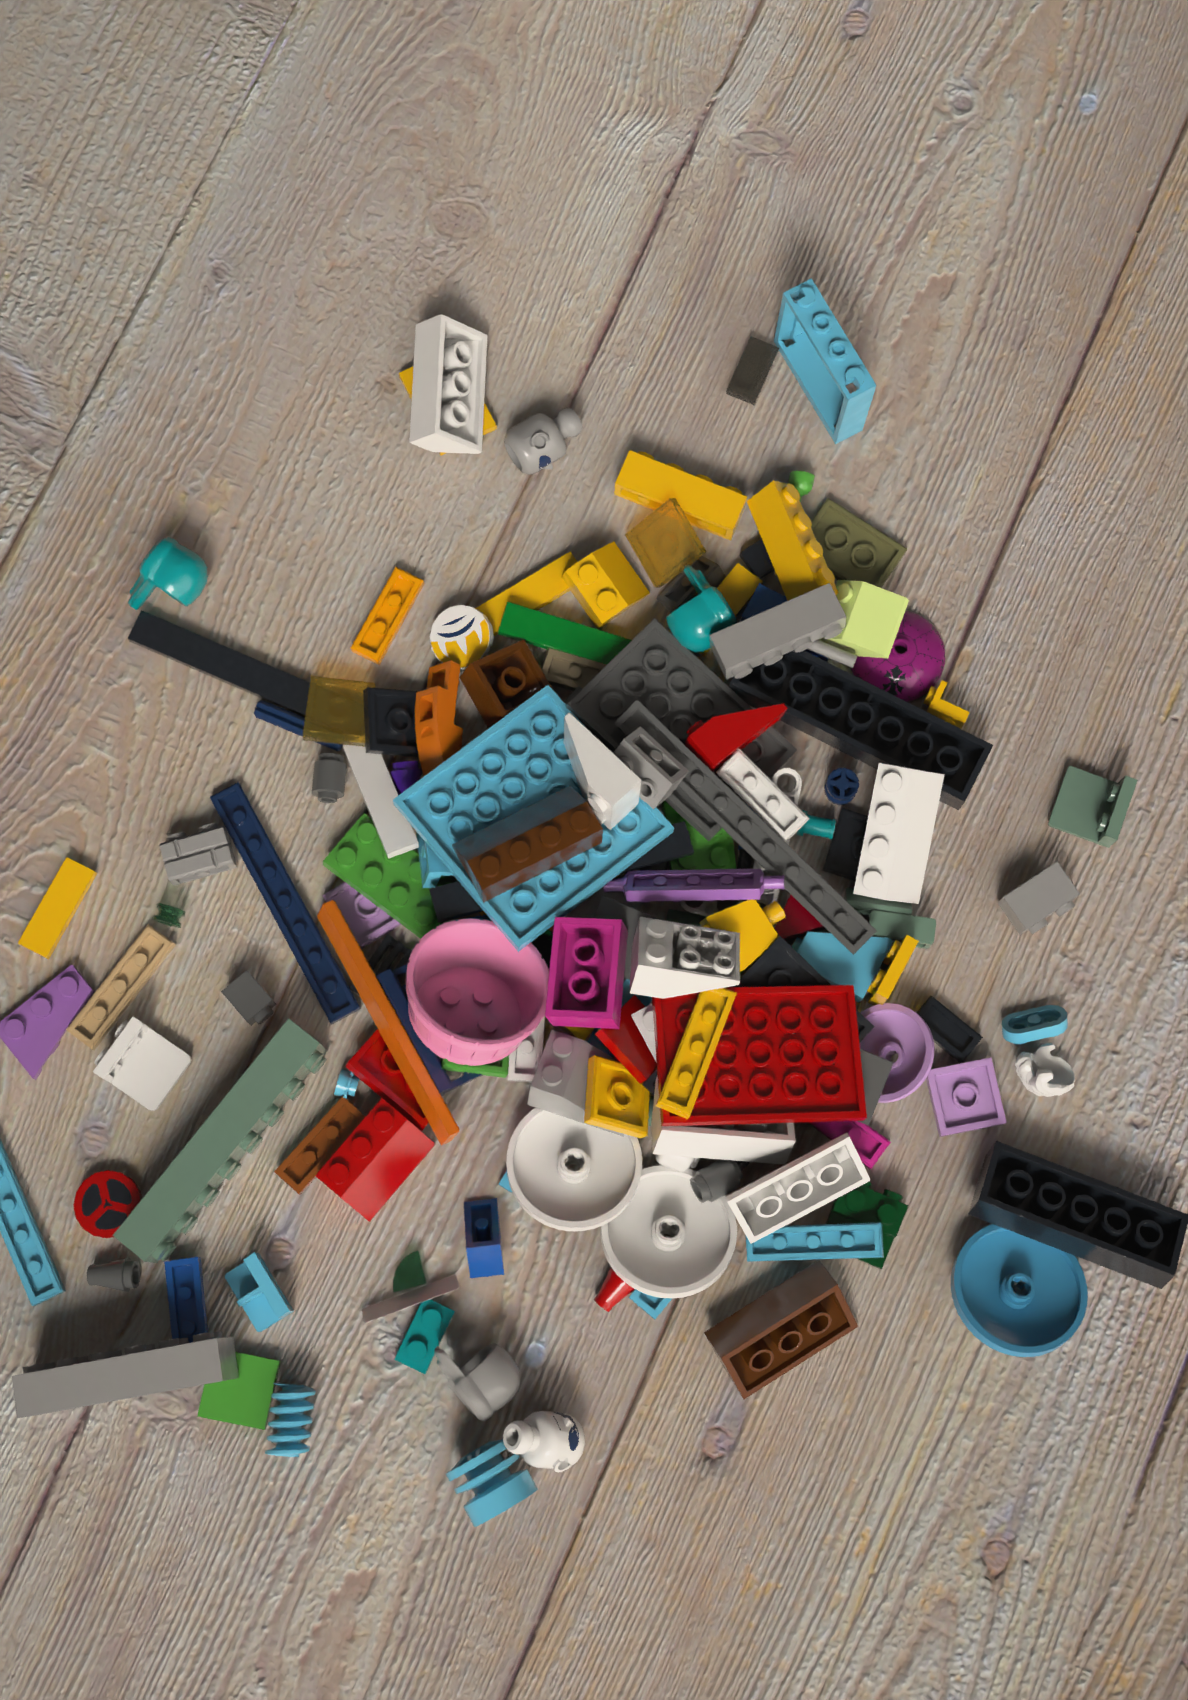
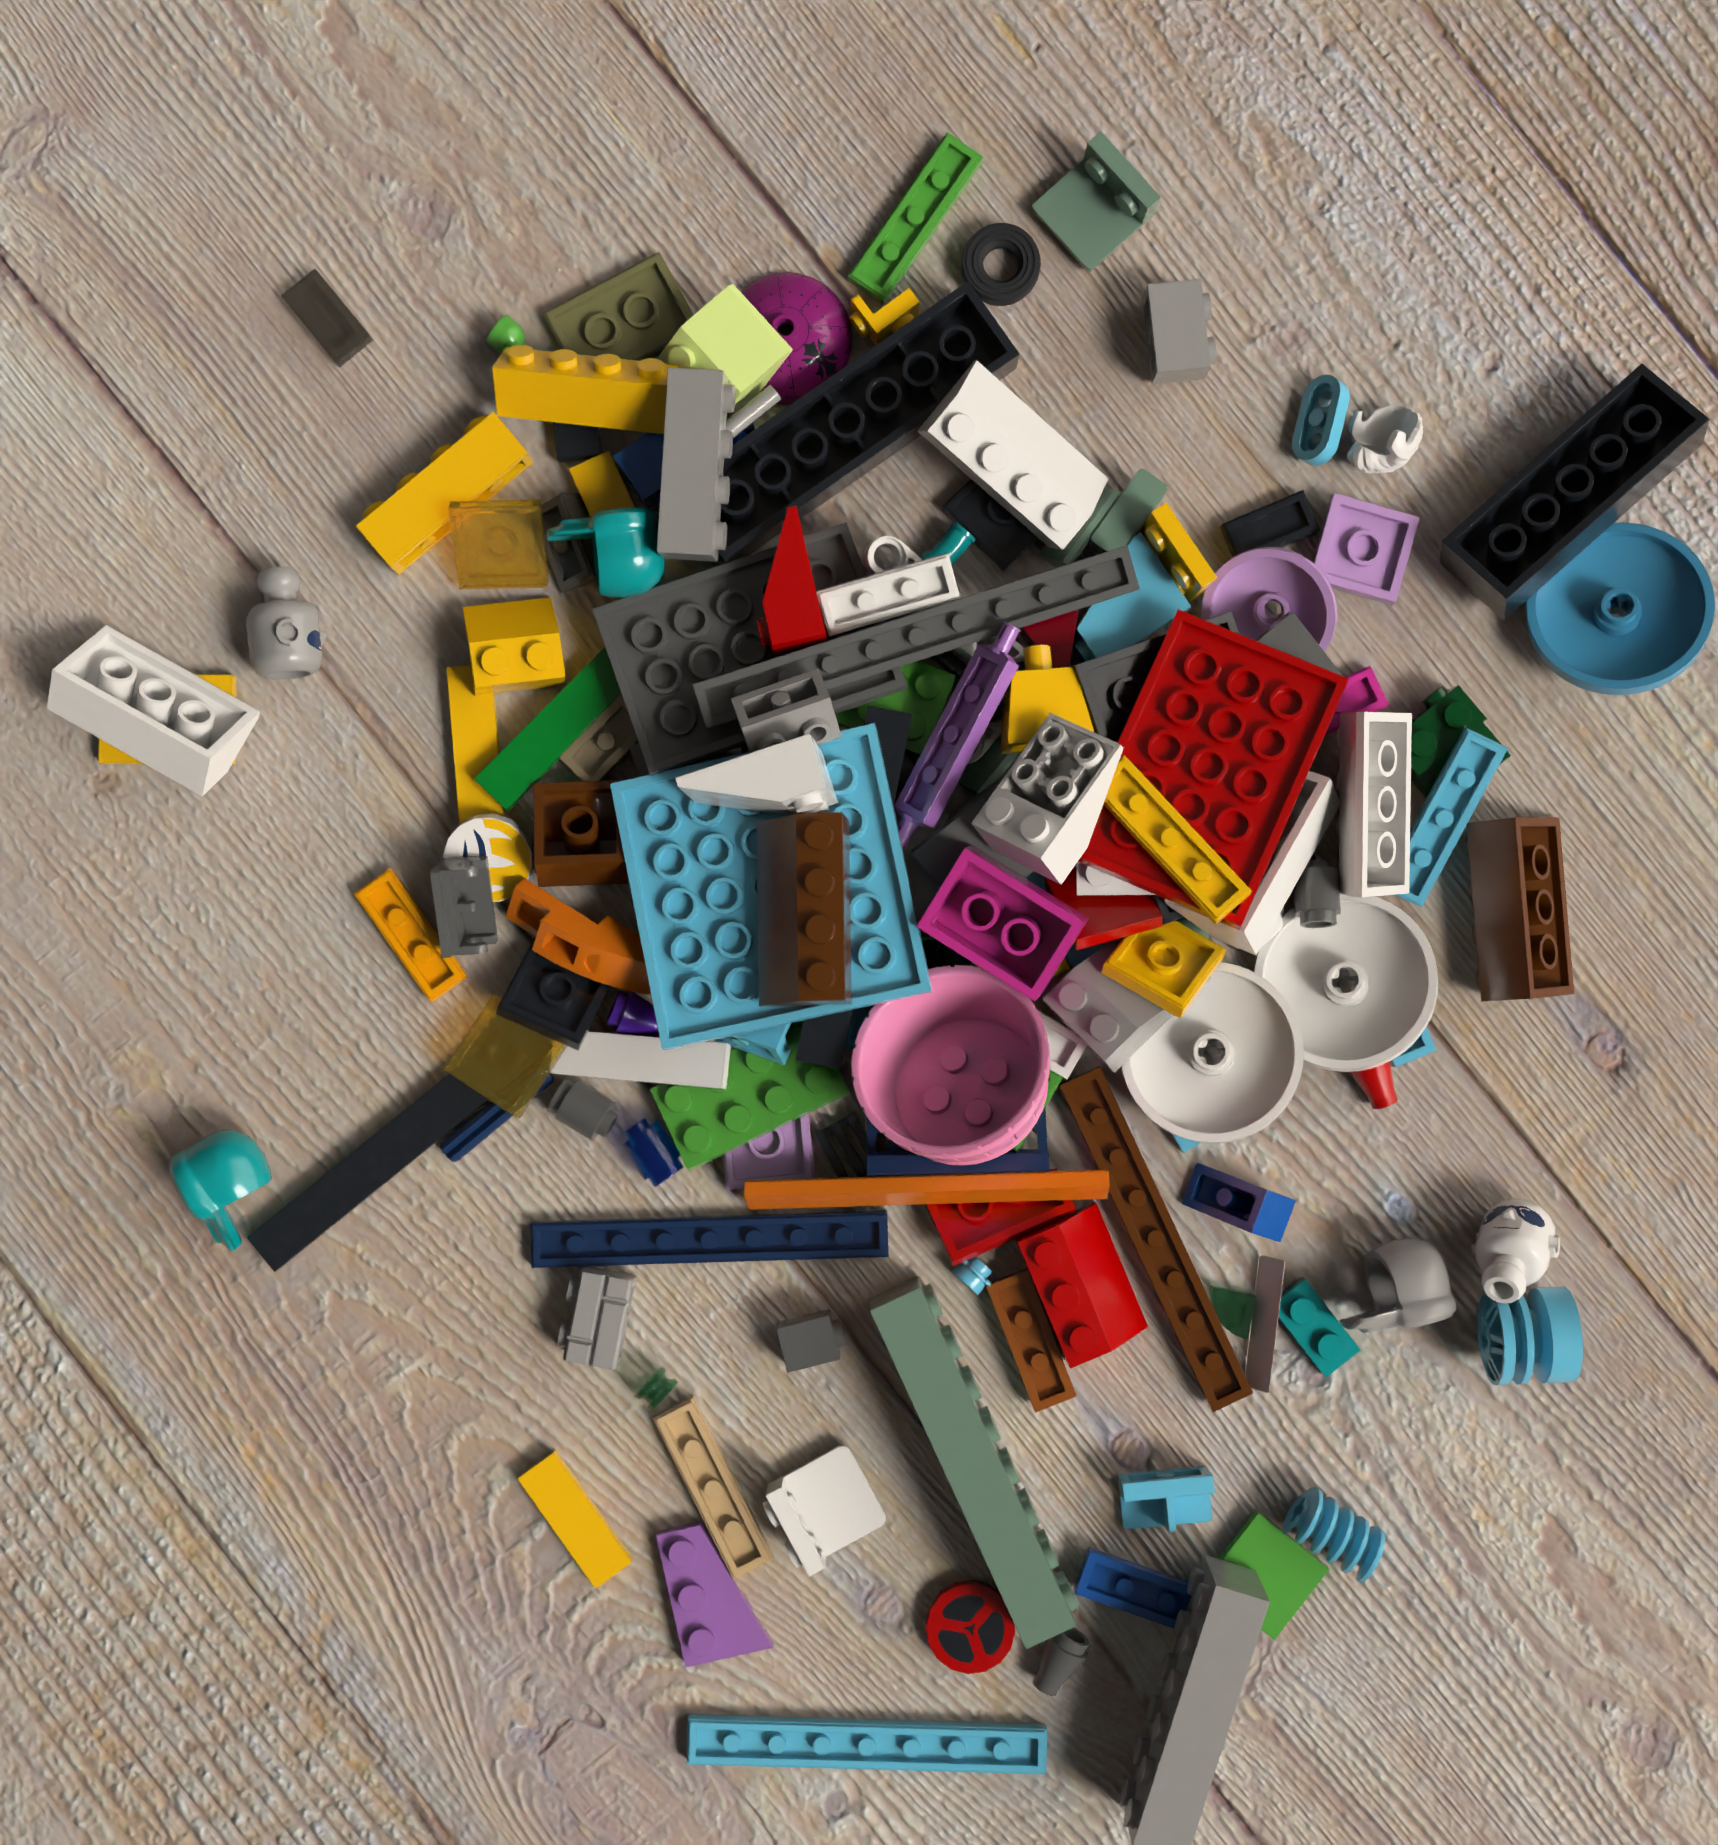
camera: 60 degrees left, 10 degrees up
medium azure window [774,278,877,444] -> none
dark blue wheel [824,768,859,805] -> none
none -> dark grey hinge [430,856,498,958]
none -> clear blue brick [620,1118,684,1187]
none -> bright green tile [848,132,983,305]
none -> black tyre [961,223,1041,306]
none -> reddish brown plate [1059,1066,1253,1412]

